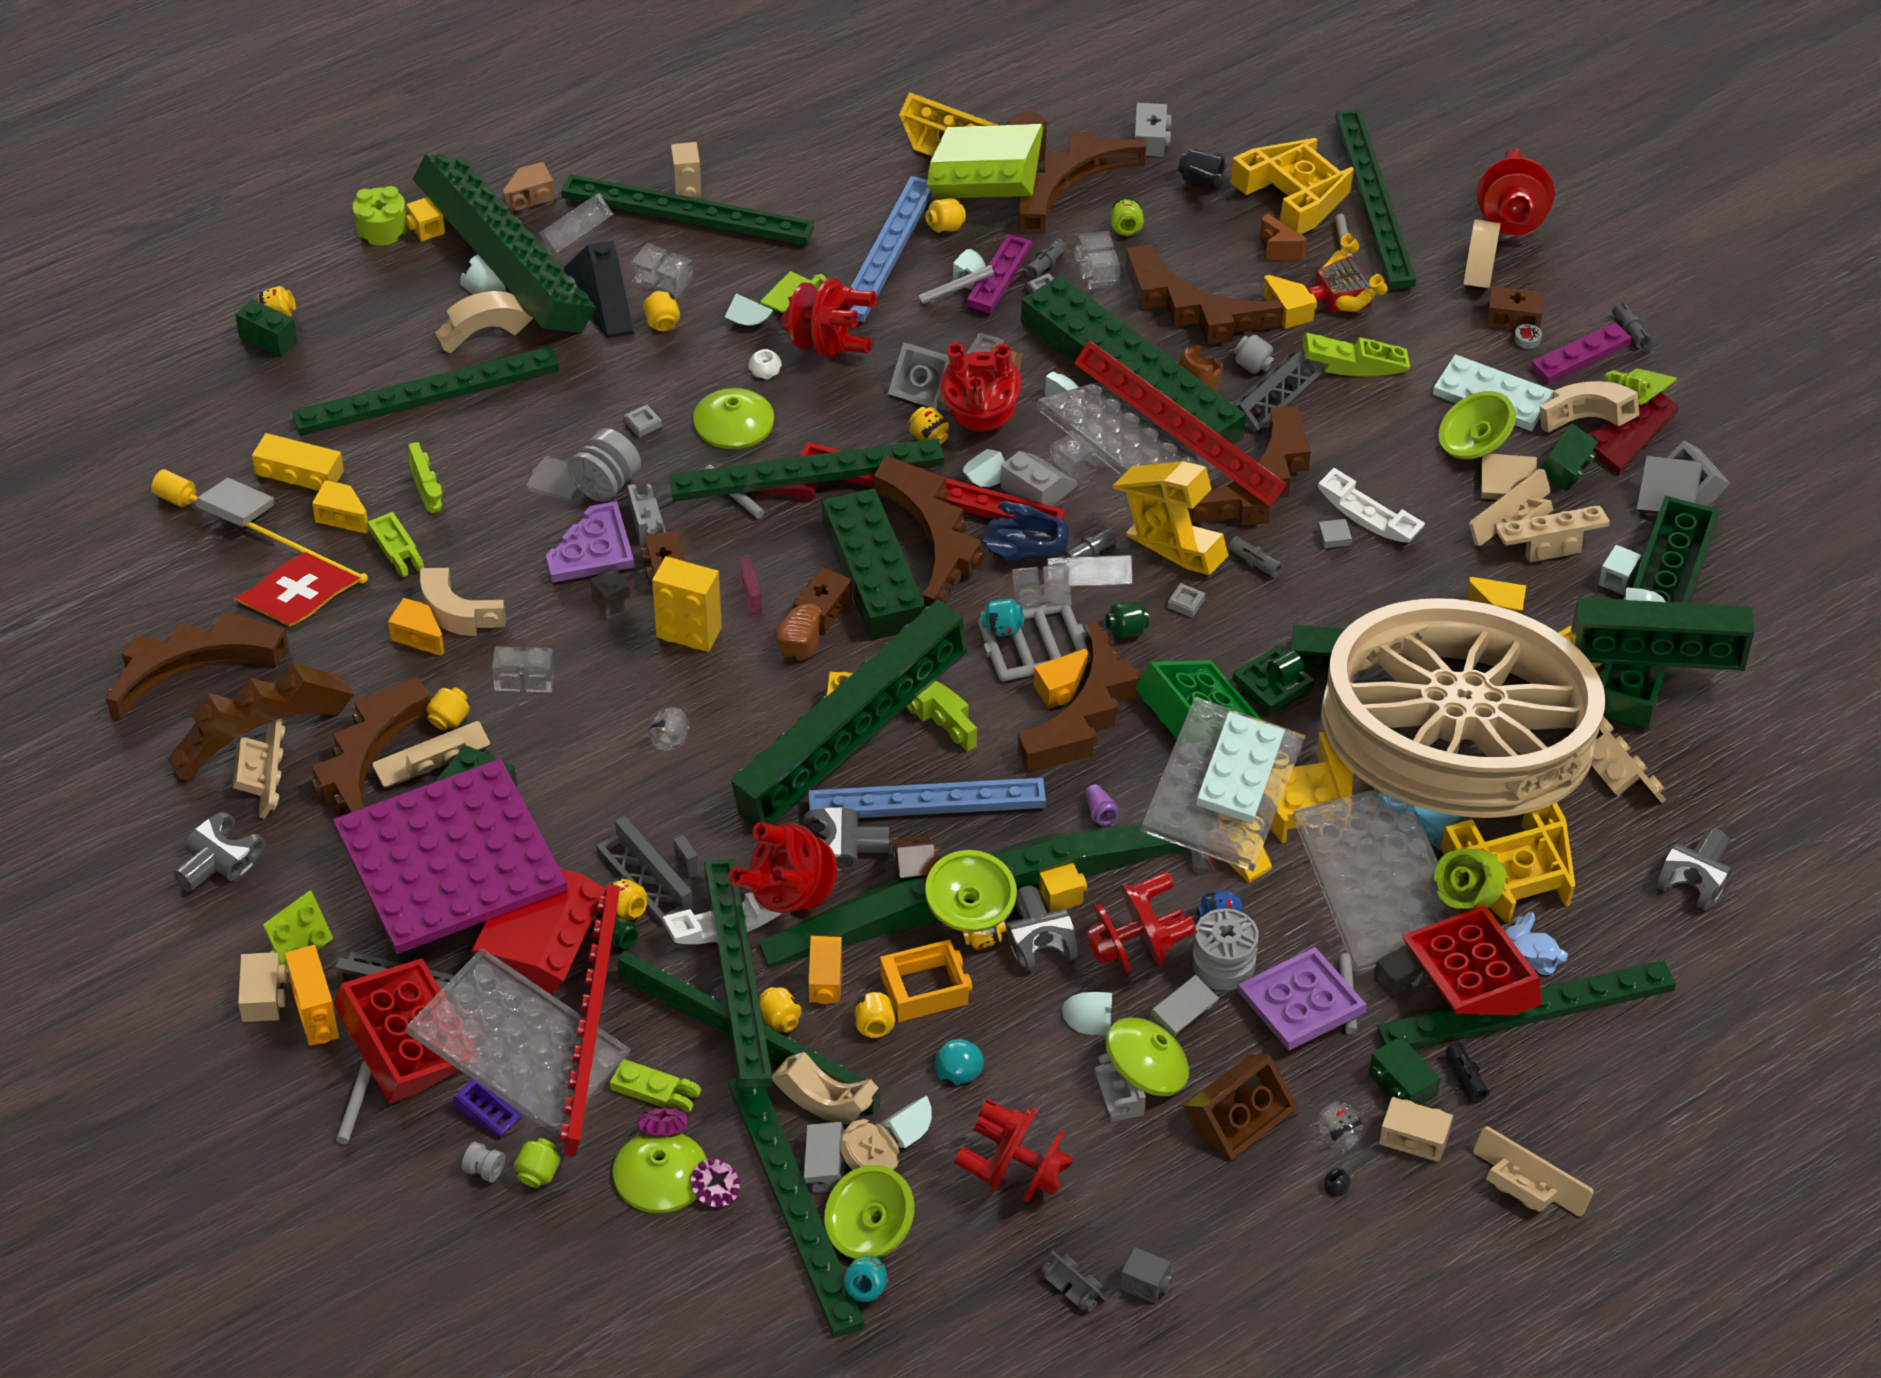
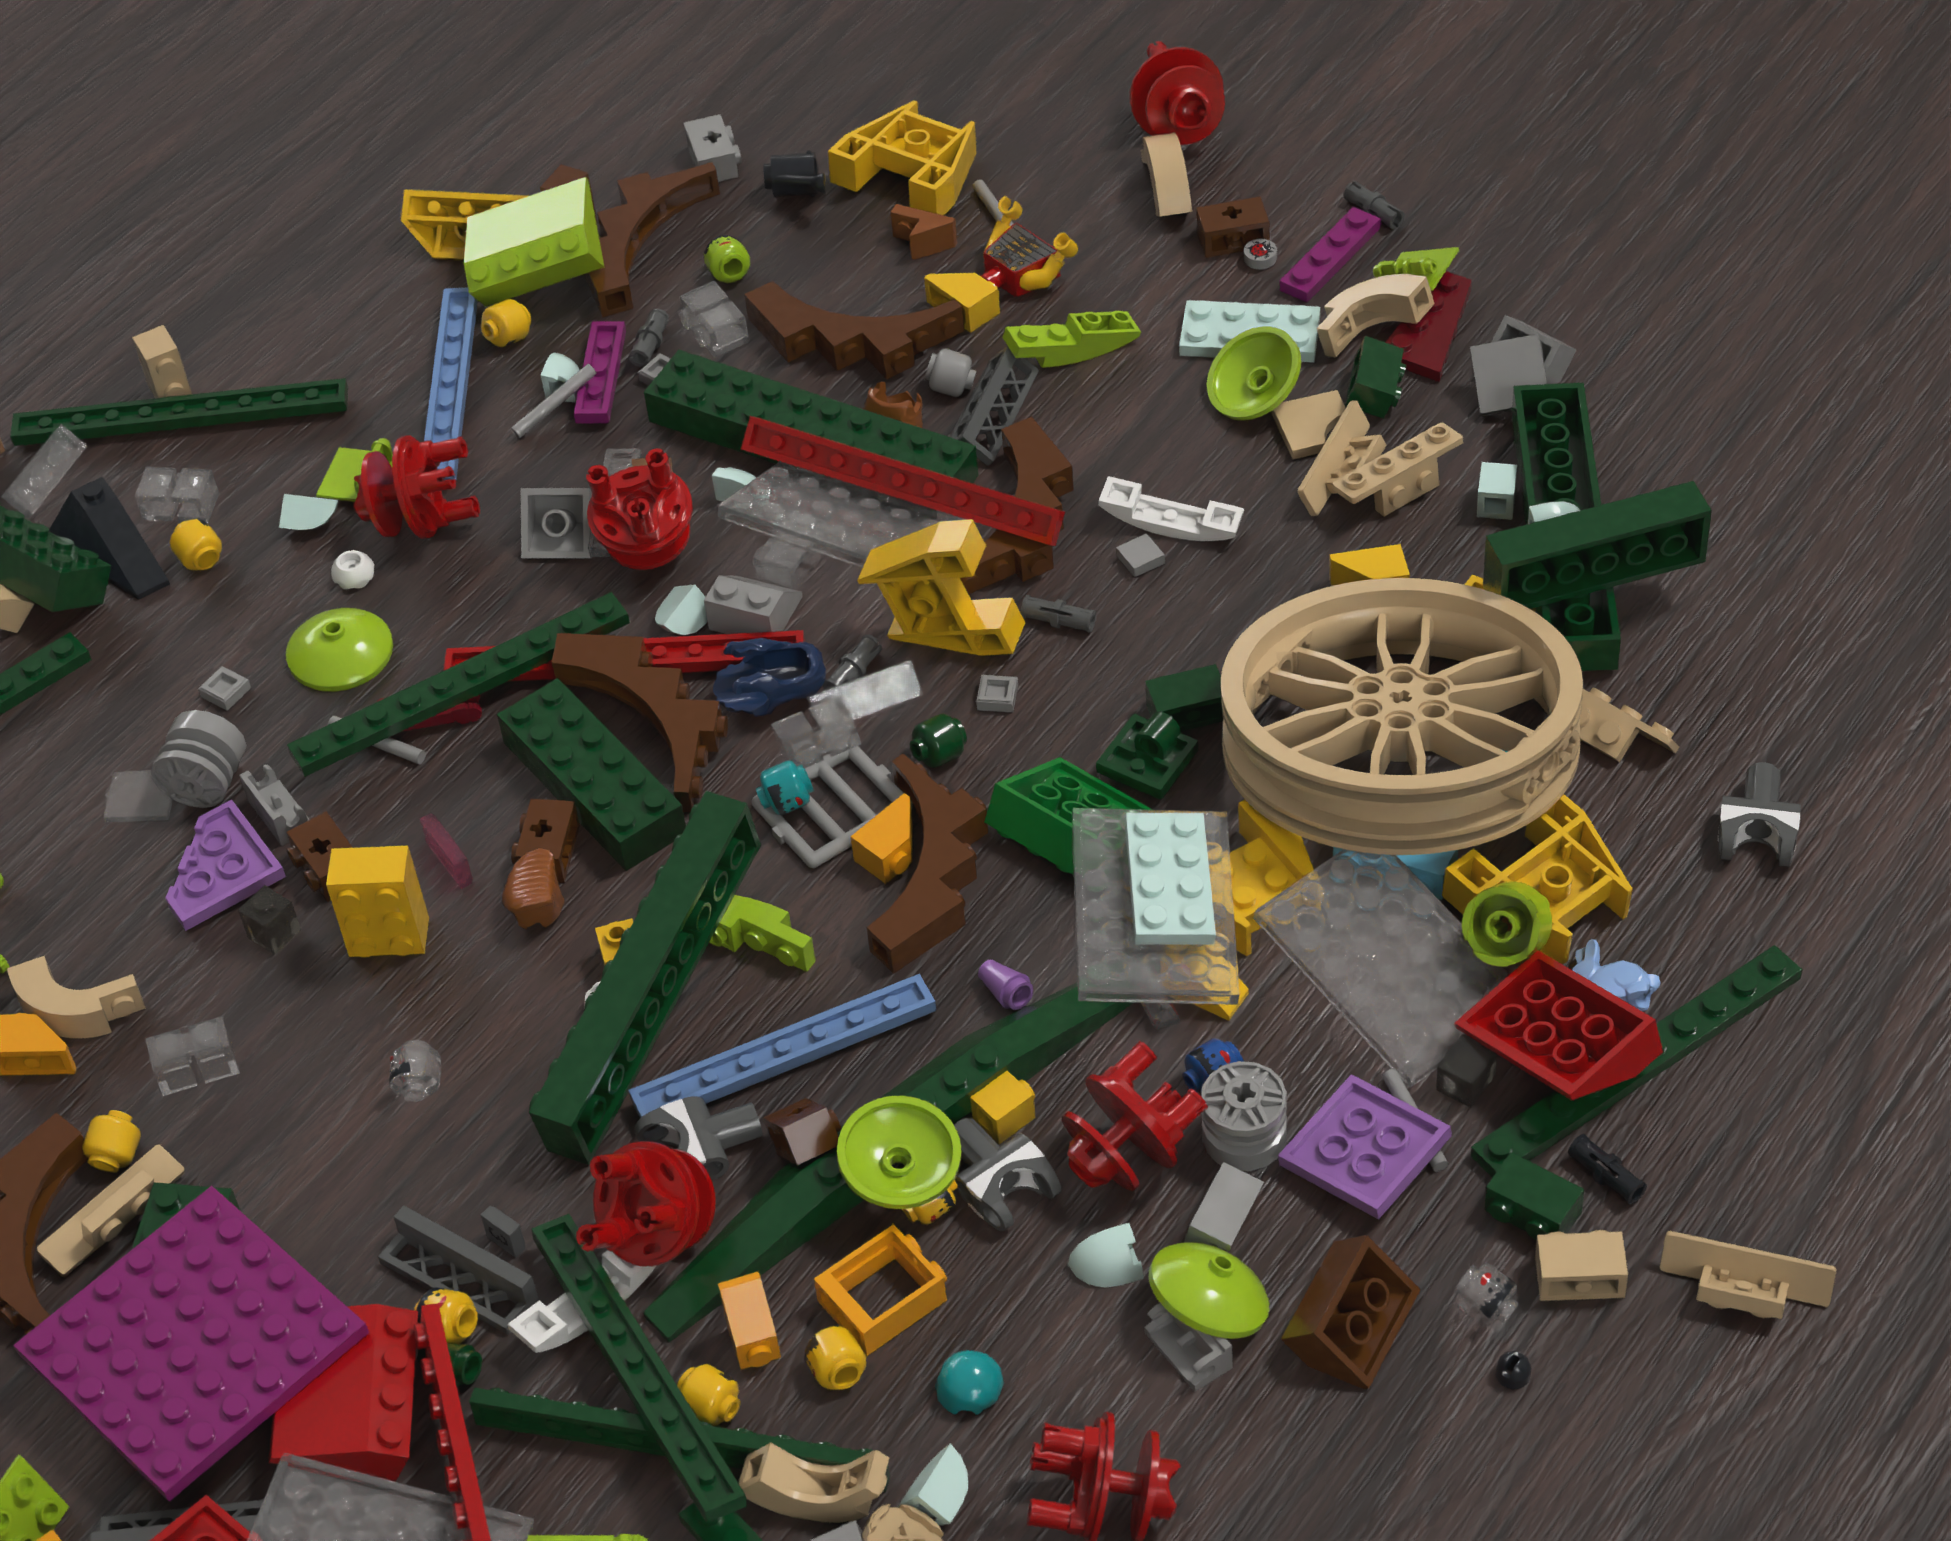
camera: 15 degrees left, 0 degrees up
yellow head [909,407,949,444] -> none
dark green plate [1335,109,1416,289] -> none

